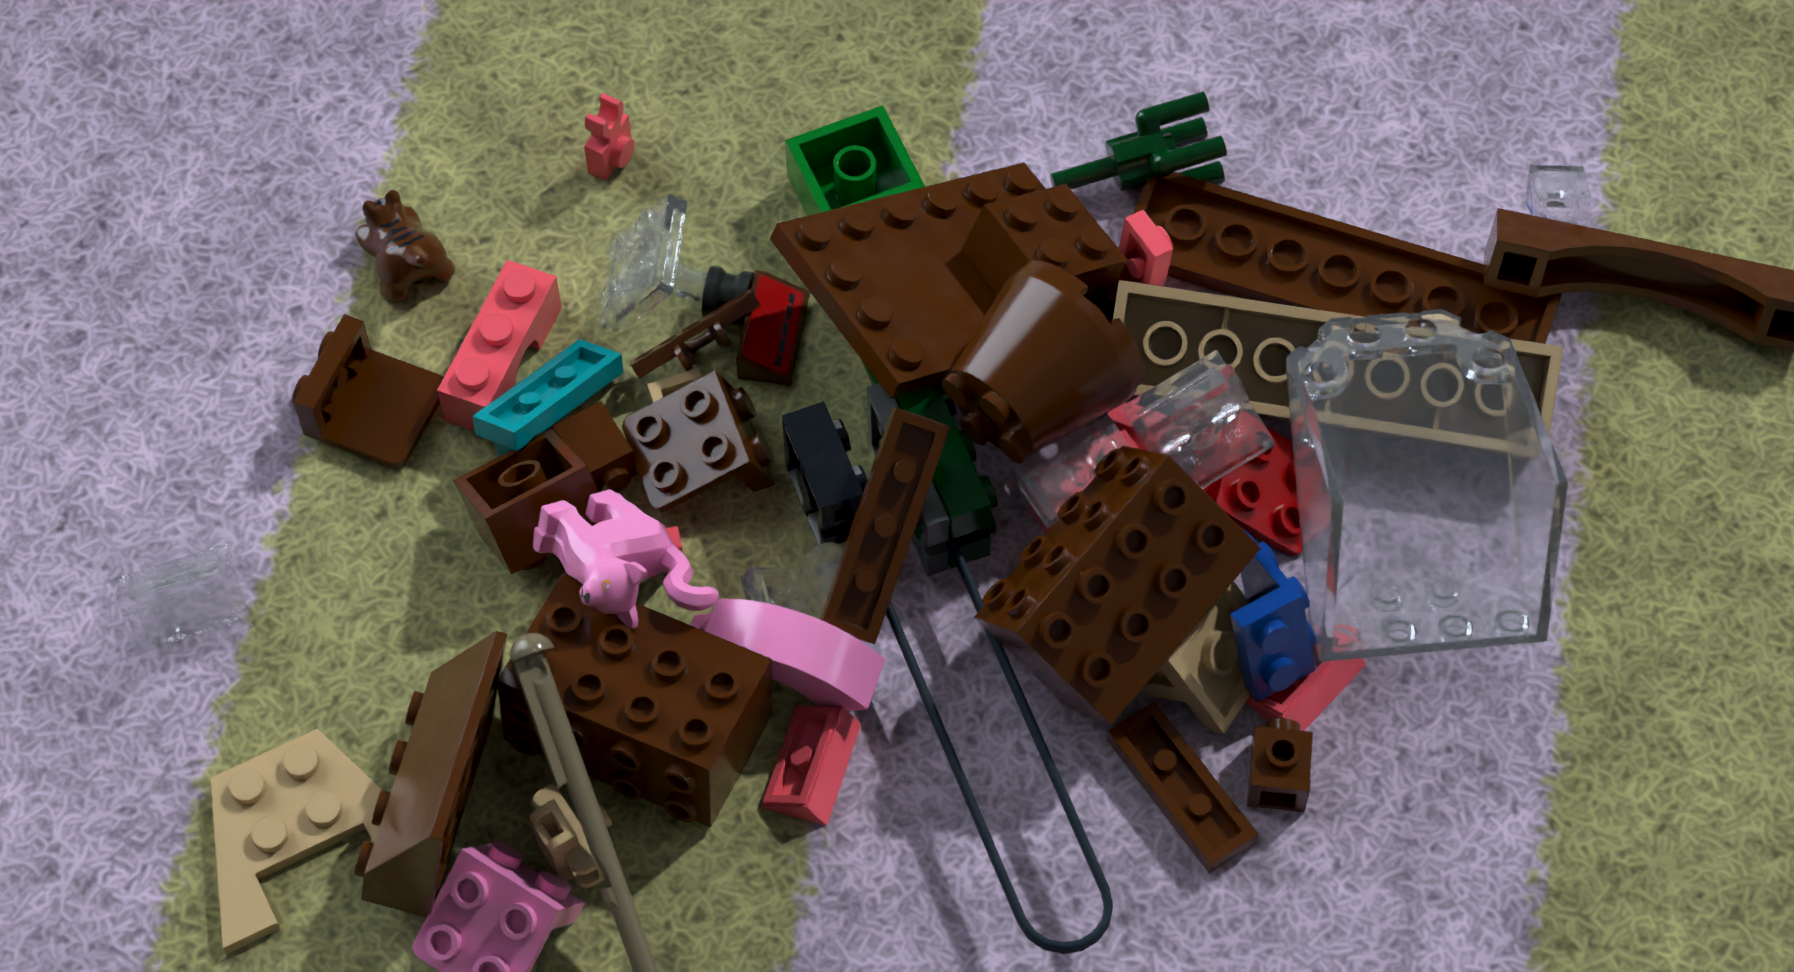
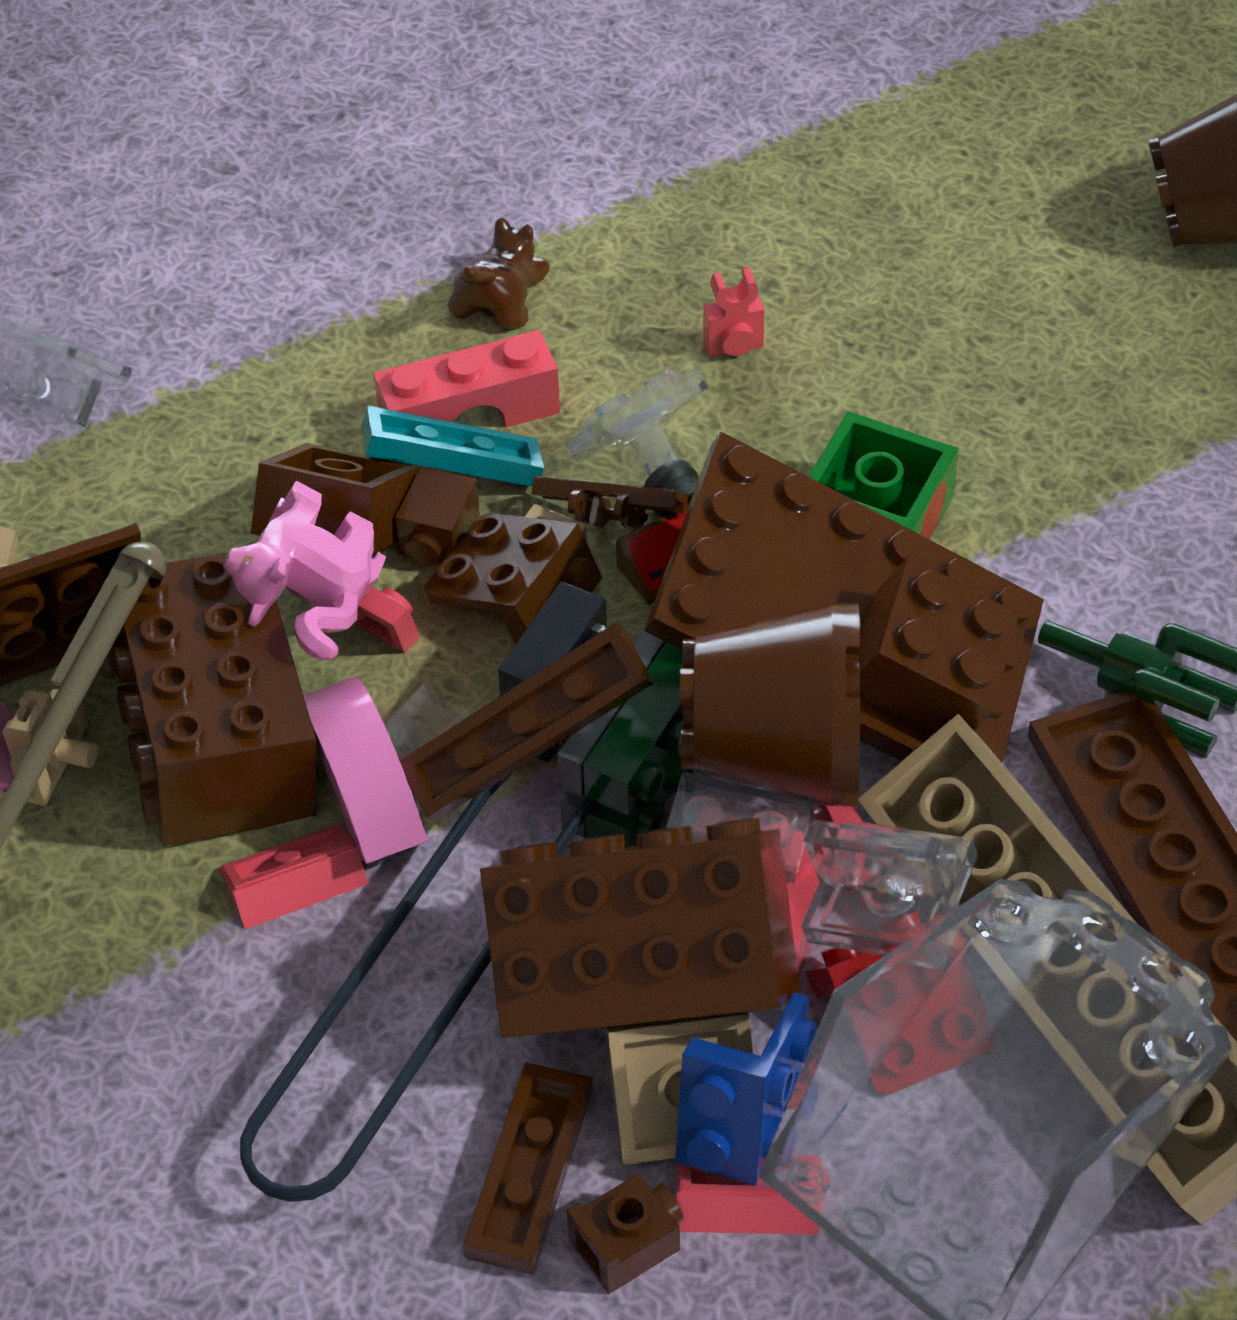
camera: 50 degrees right, 10 degrees down
reddish brown bracket [292,314,444,469] -> none
coral plate [1118,210,1173,287] -> none

